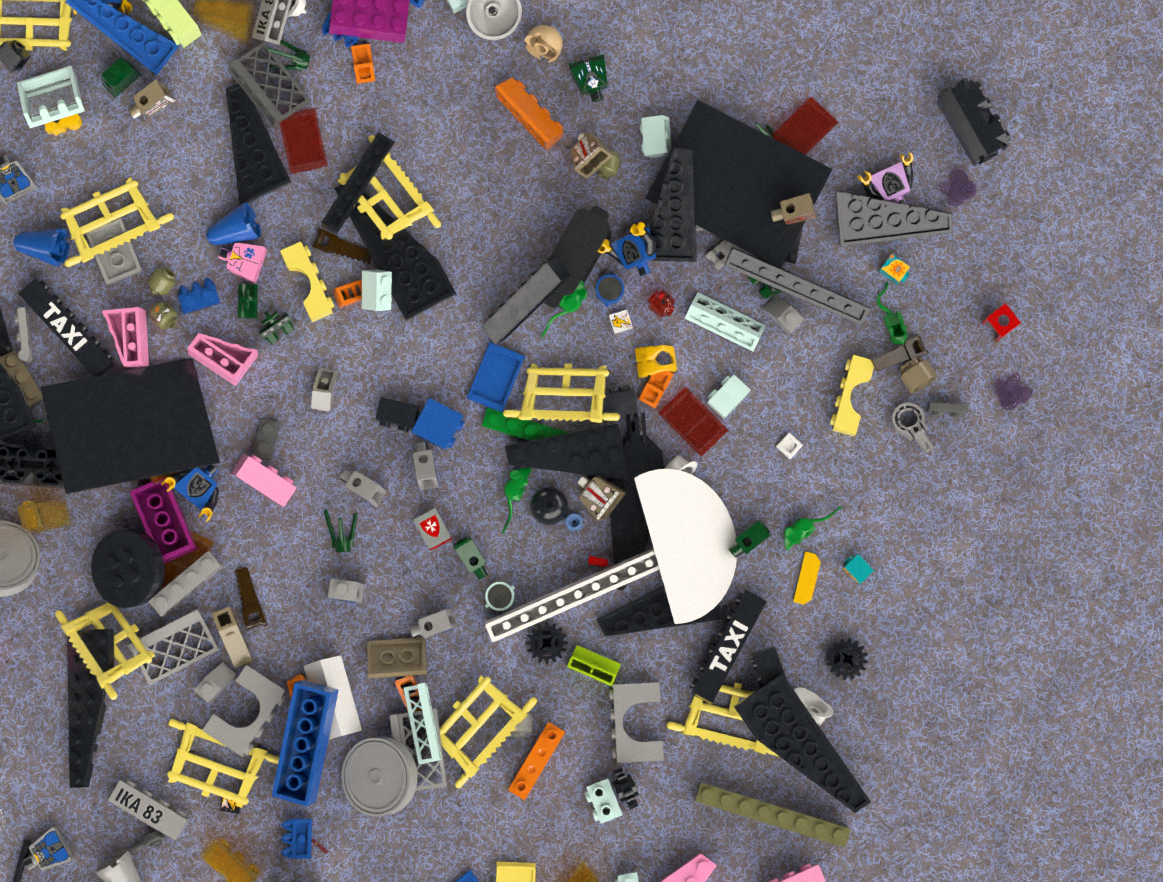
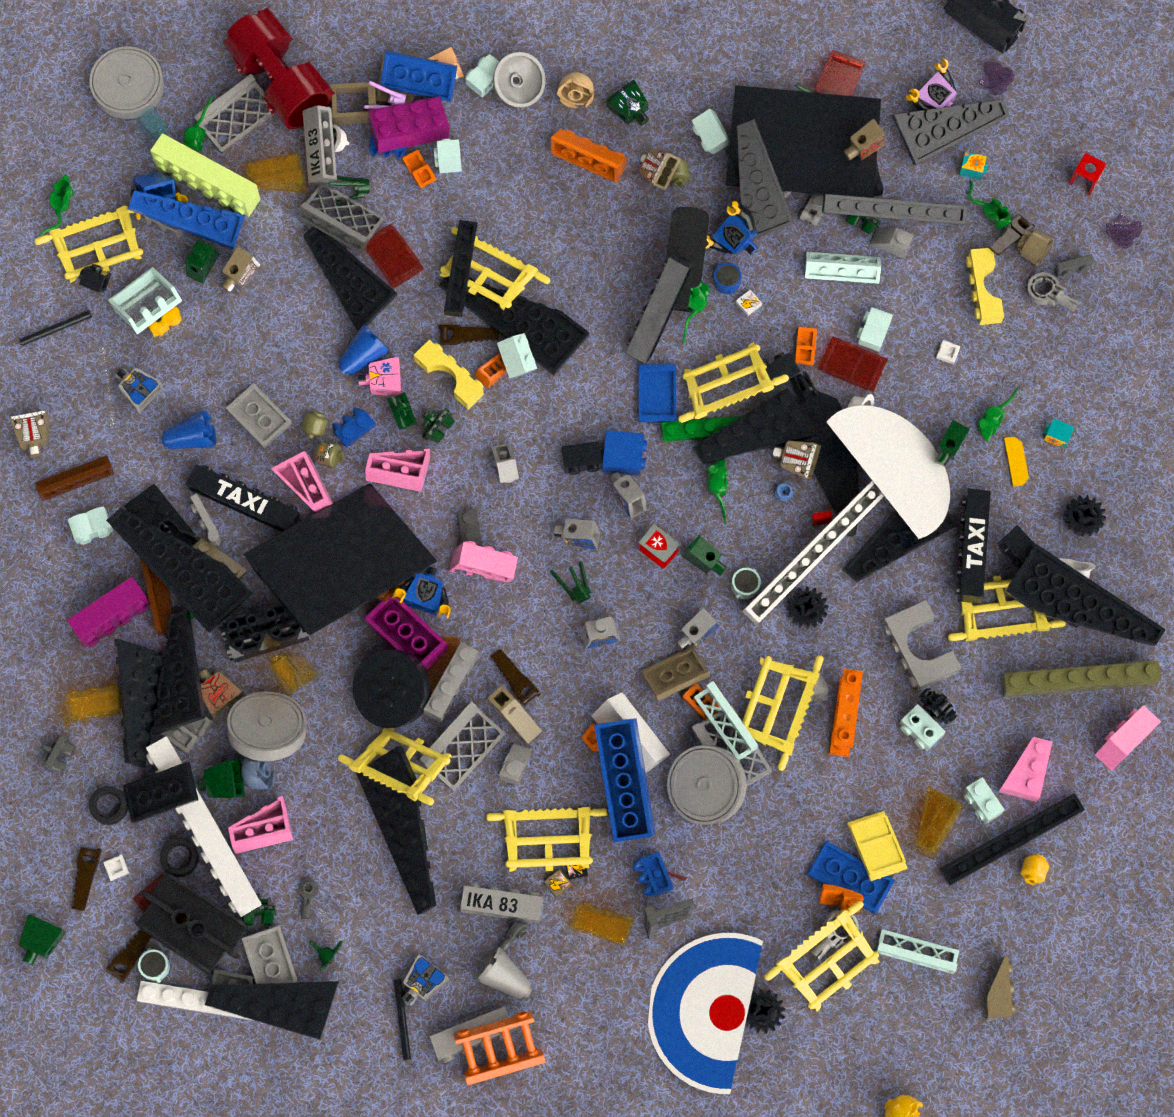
camera: 20 degrees left, 10 degrees down
light yellow piece [60,178,174,267] -> none
light grey arch [202,665,287,757] -> none
black cylinder [530,487,568,525] -> none
lime piece [567,645,621,687] -> none
yellow piece [635,345,677,378] -> none
clear red head [647,290,676,318] -> none
none -> light aqua brick [434,139,462,173]
none -> tile [544,869,572,898]

